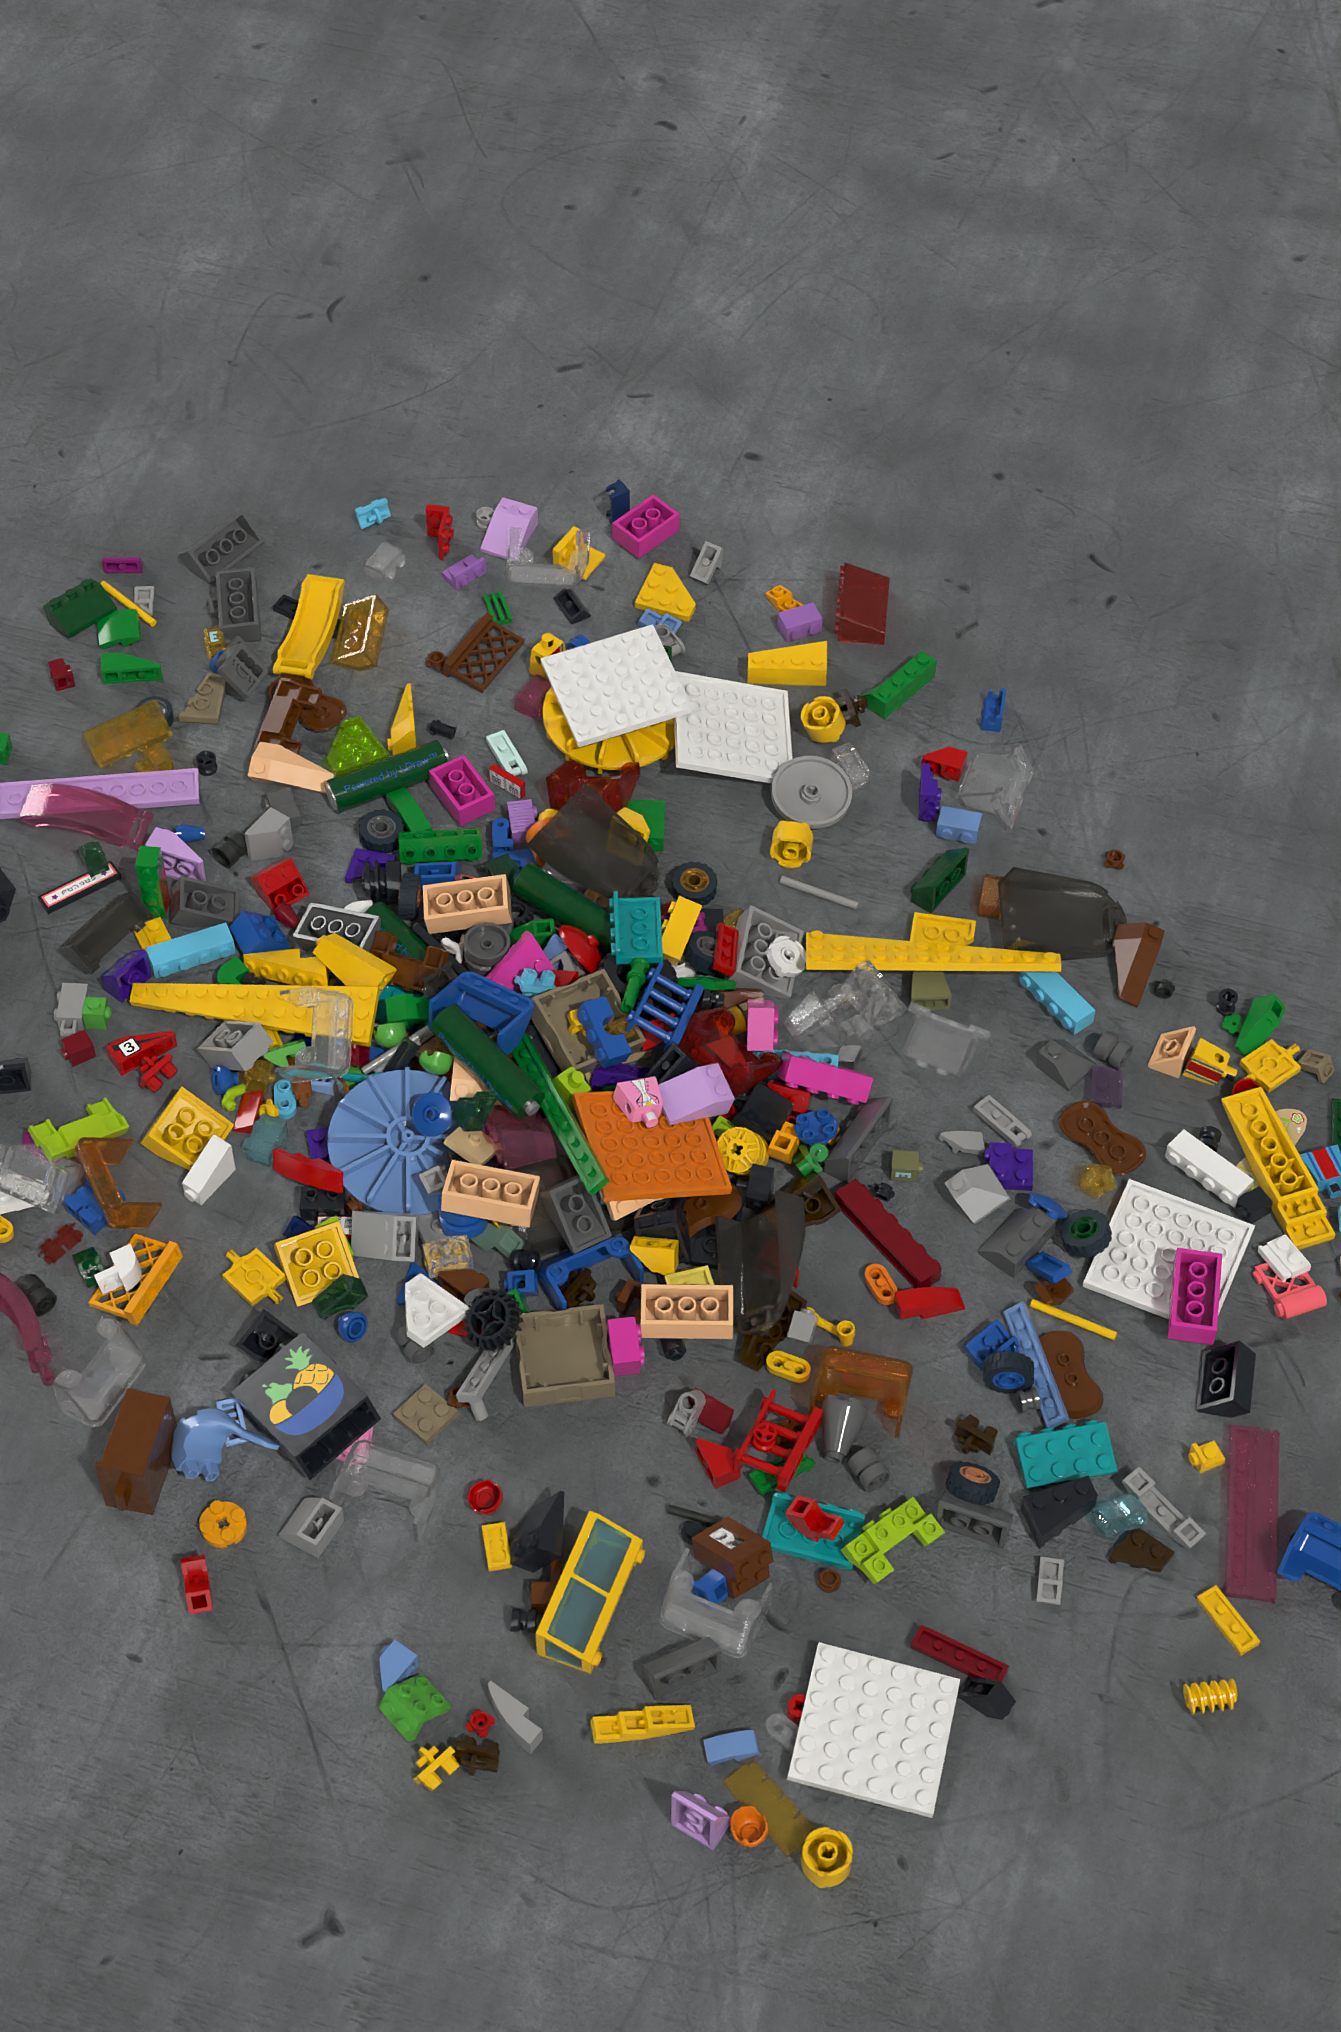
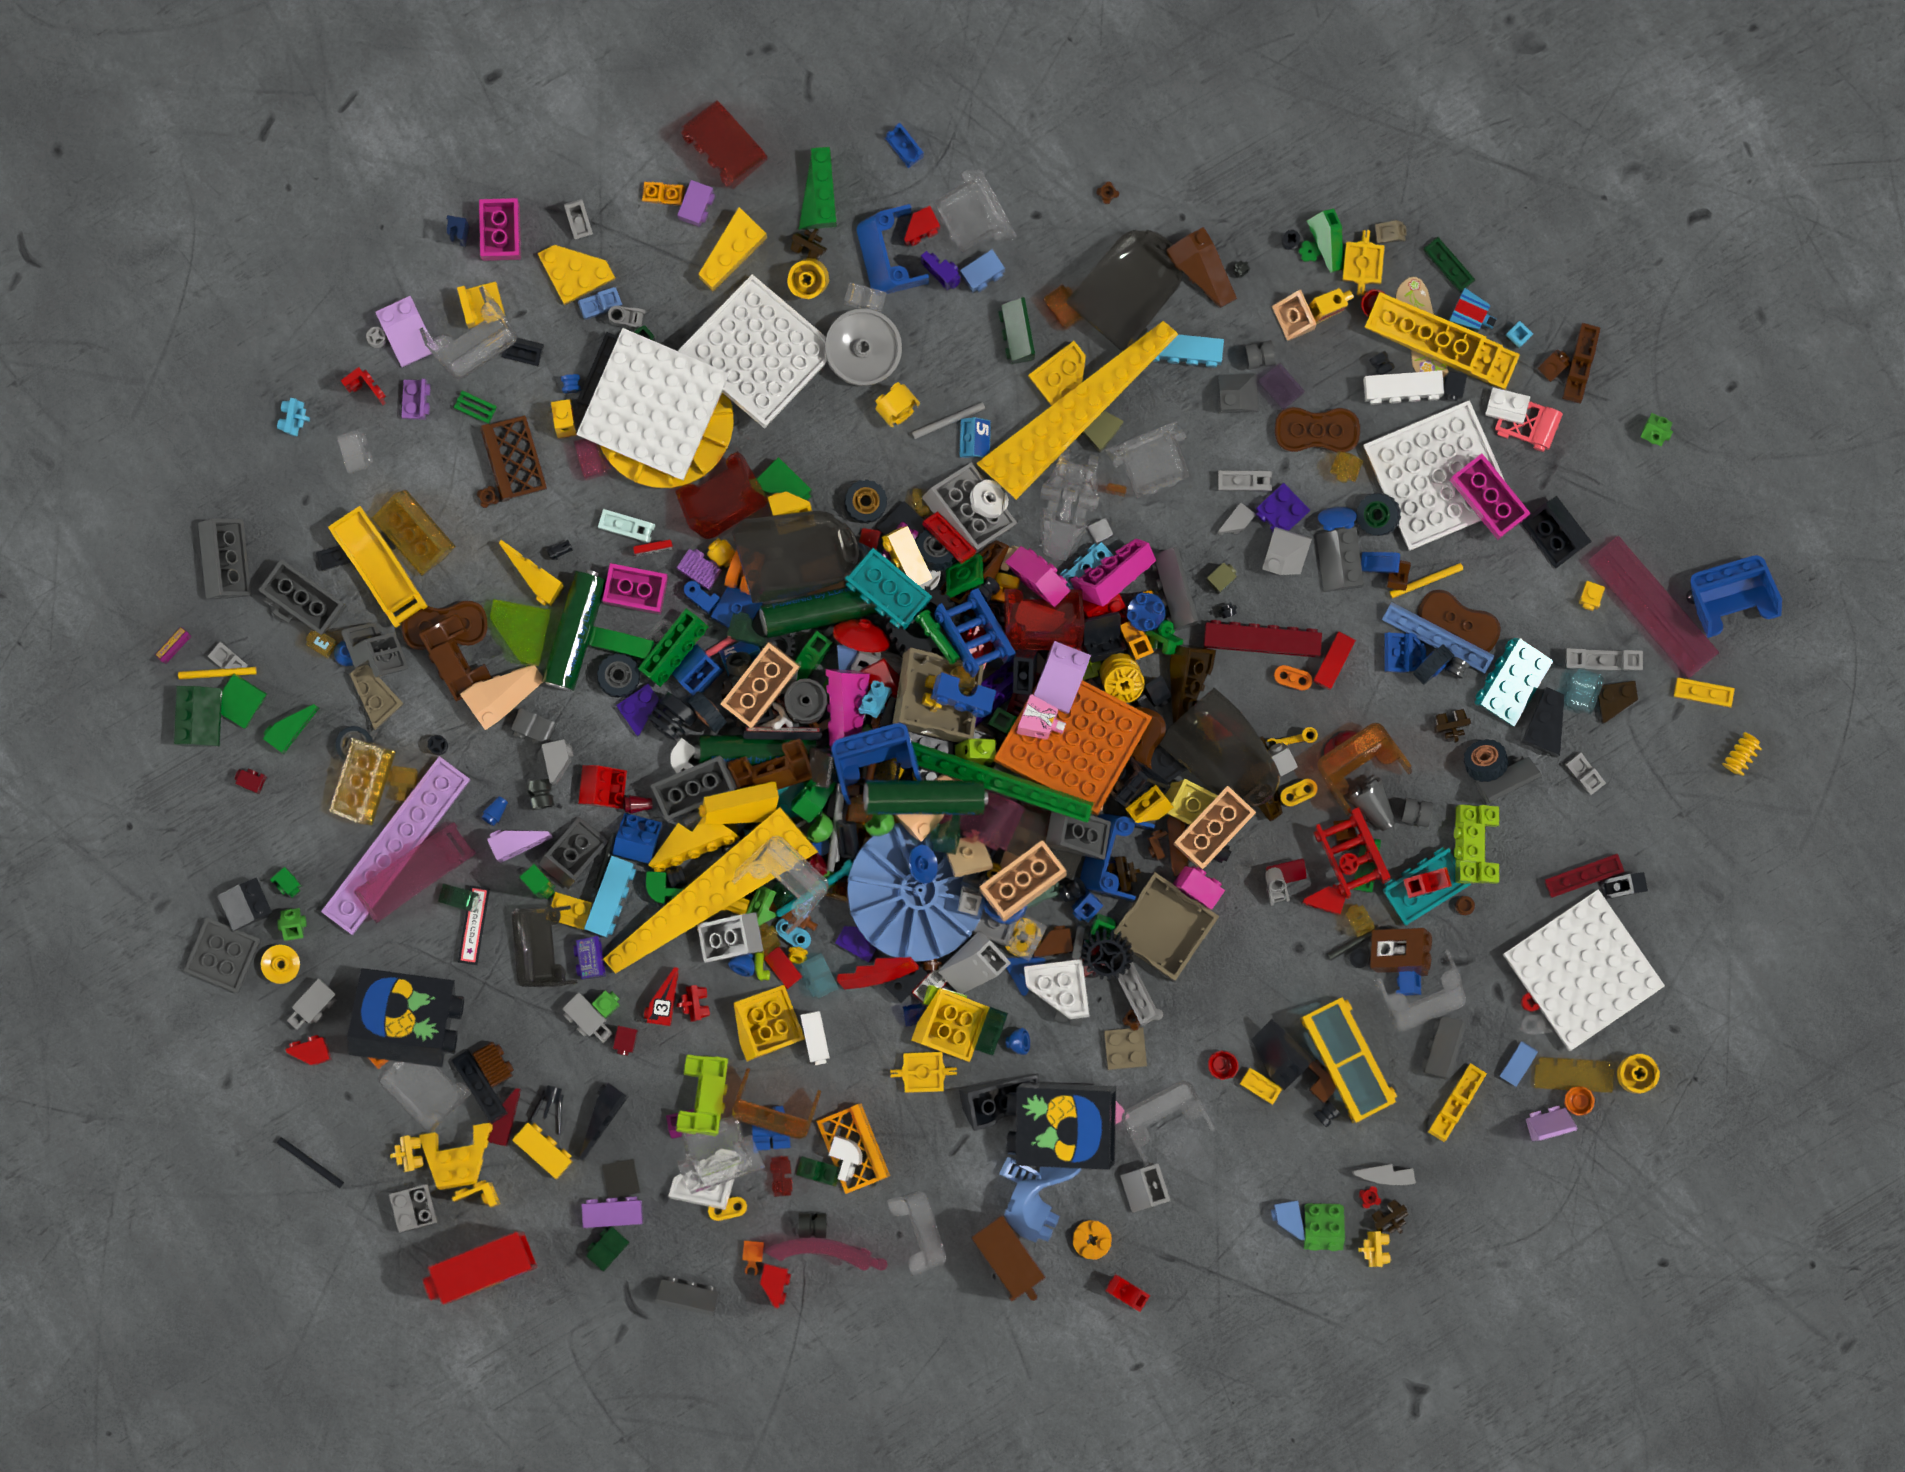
camera: 50 degrees left, 30 degrees up
none -> blue windscreen [857,204,929,295]
none -> panel [960,417,991,458]
none -> clear orange tile [1106,483,1127,497]
none -> clear yellow brick [1346,904,1375,938]

